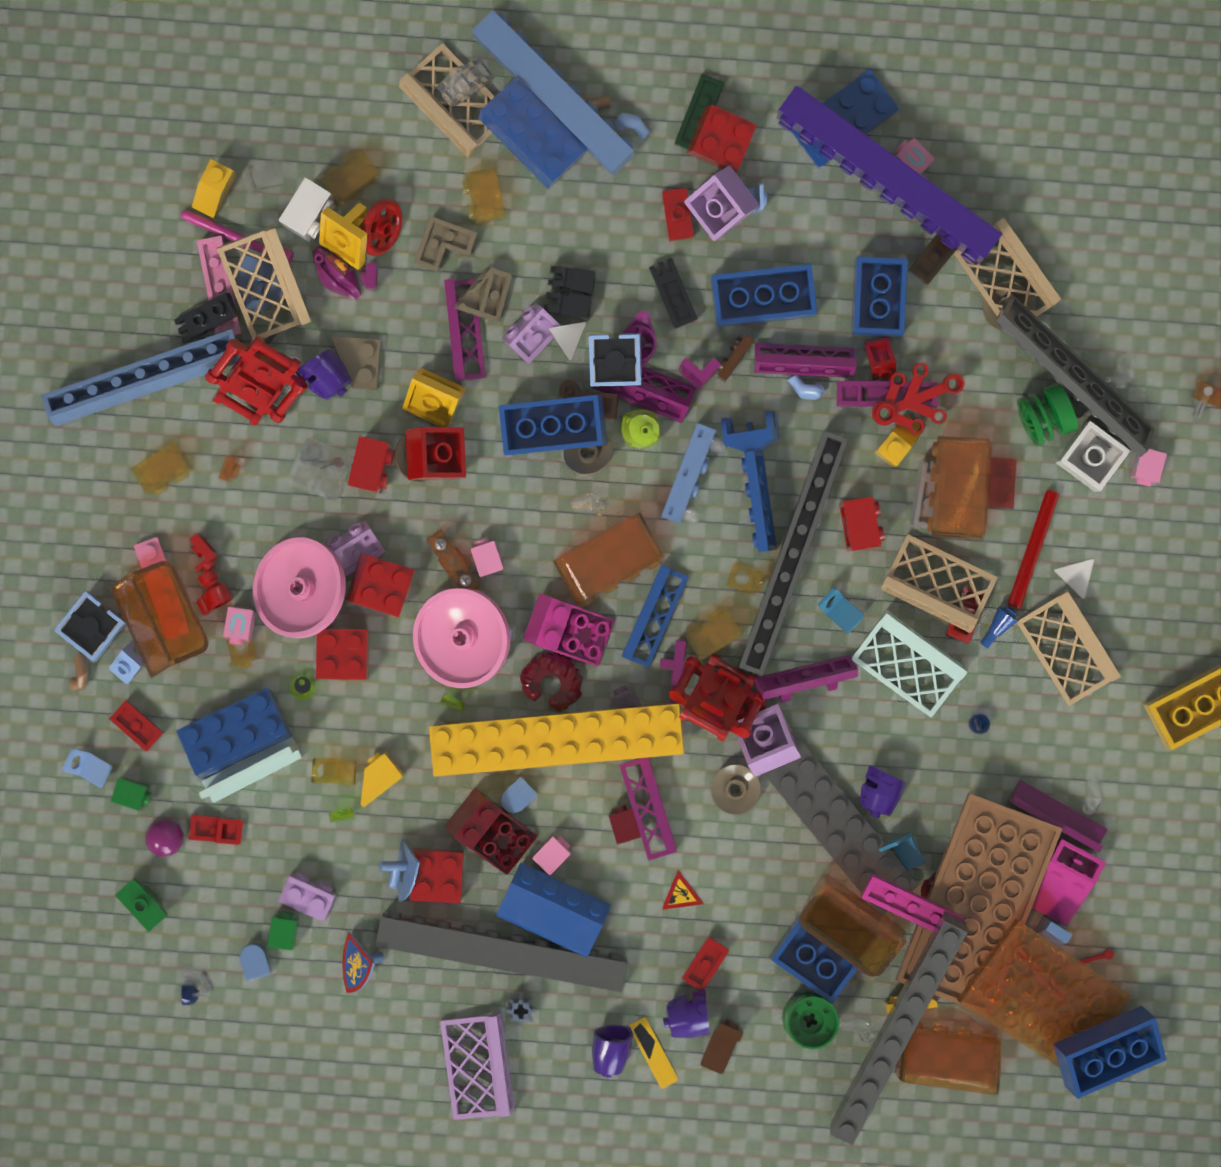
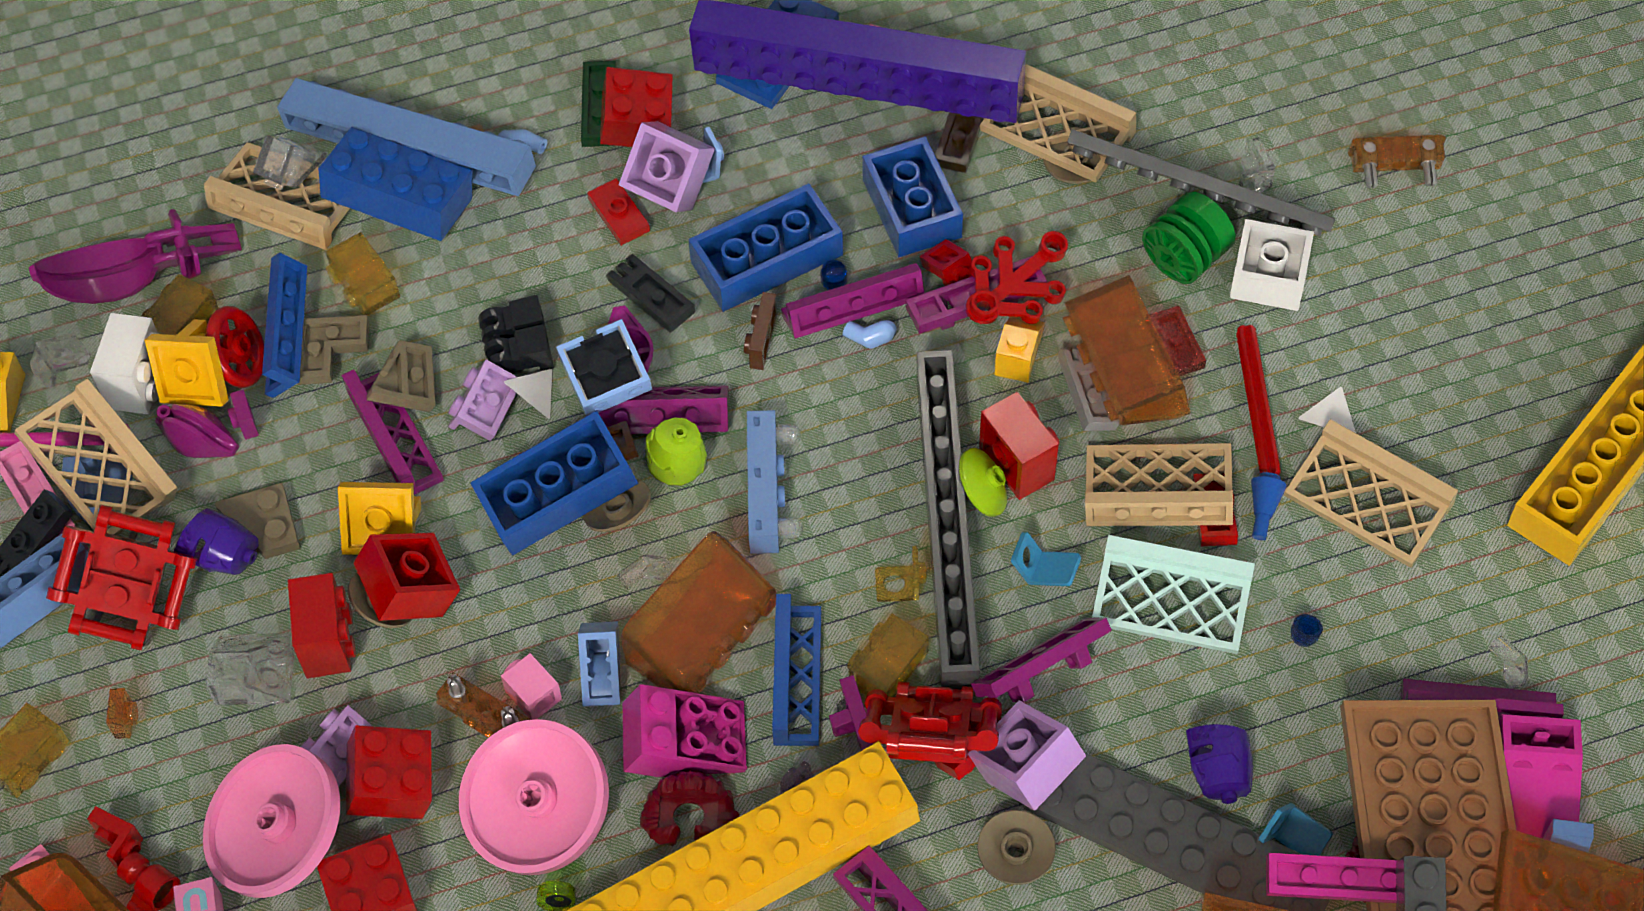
camera: 20 degrees left, 30 degrees down
magenta fence [678,357,721,390] -> none
blue hinge [721,410,780,552] -> none
bright pink brick [1130,449,1167,487] -> none
none -> magenta piece [28,209,242,304]
none -> blue fence [262,252,307,398]
none -> medium blue arch [578,621,621,707]
none -> clear blue hinge [820,259,848,290]
none -> lime dish [959,448,1007,517]

